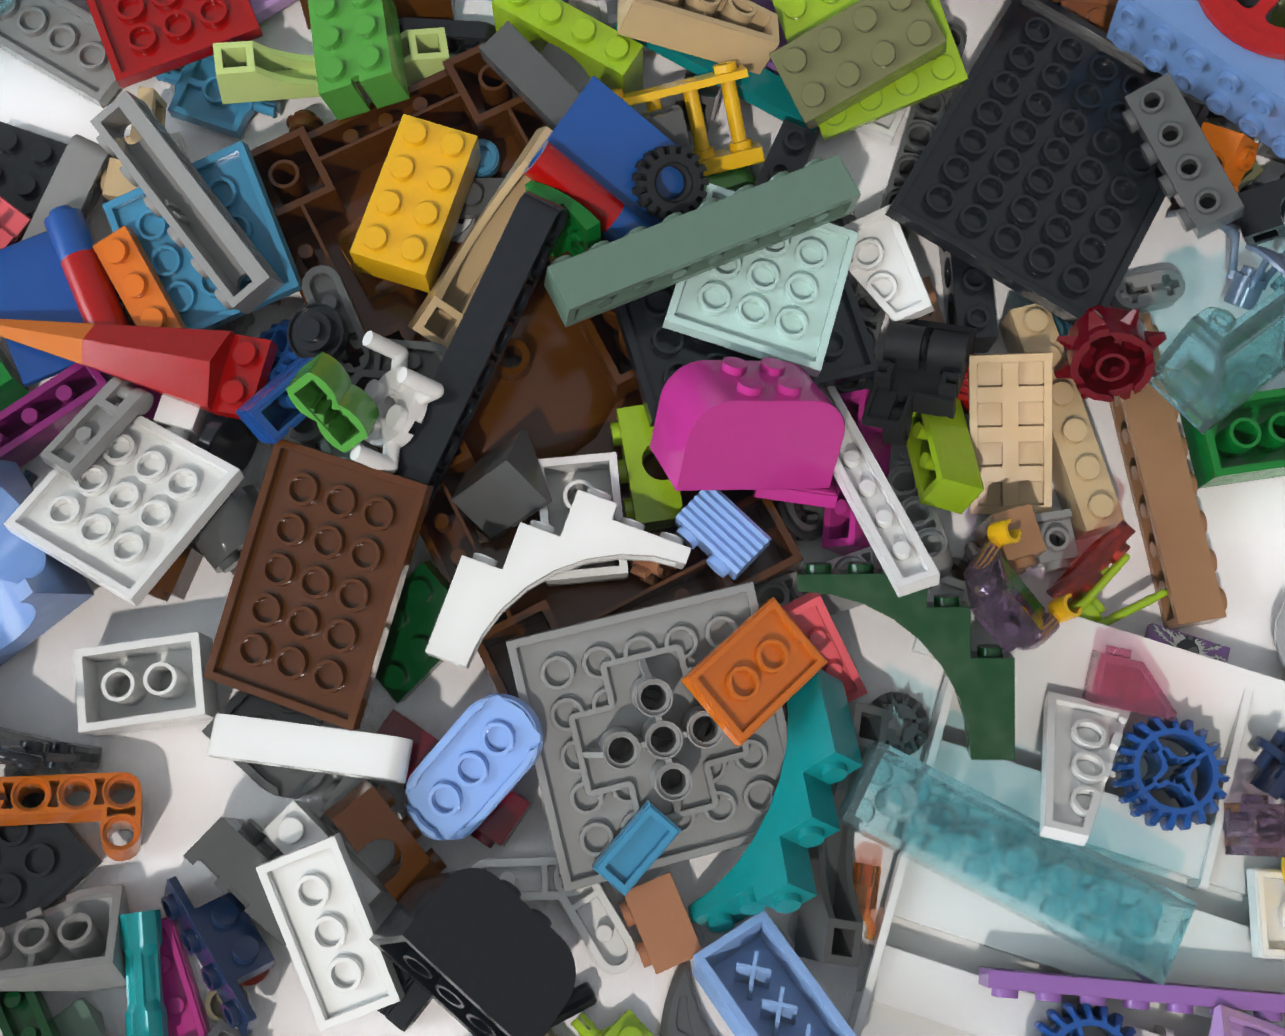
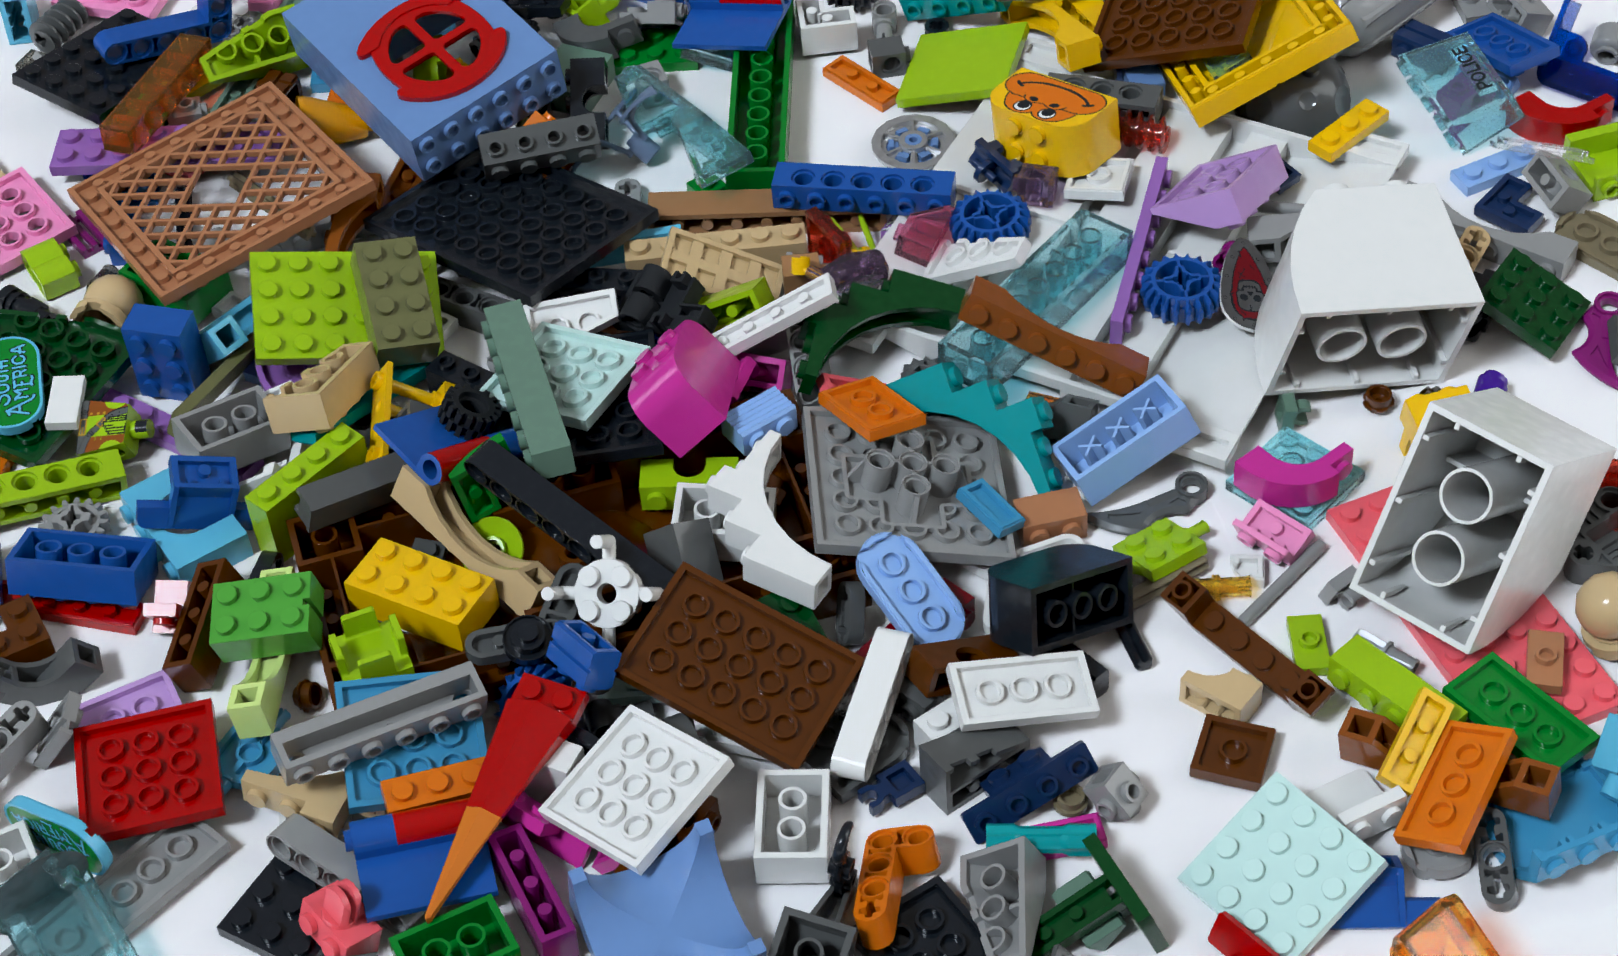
camera: 75 degrees left, 30 degrees down
light grey plate [39,377,154,481] -> none
bright green brick [286,352,380,453] -> none
dark red brick [1054,305,1167,402] -> none
none -> lime panel [328,606,415,681]
none -> blue brick [771,162,957,218]
none -> dark grey beam [836,581,866,646]
none -> dark blue plate [857,759,926,816]
none -> dark orange arch [957,275,1149,397]

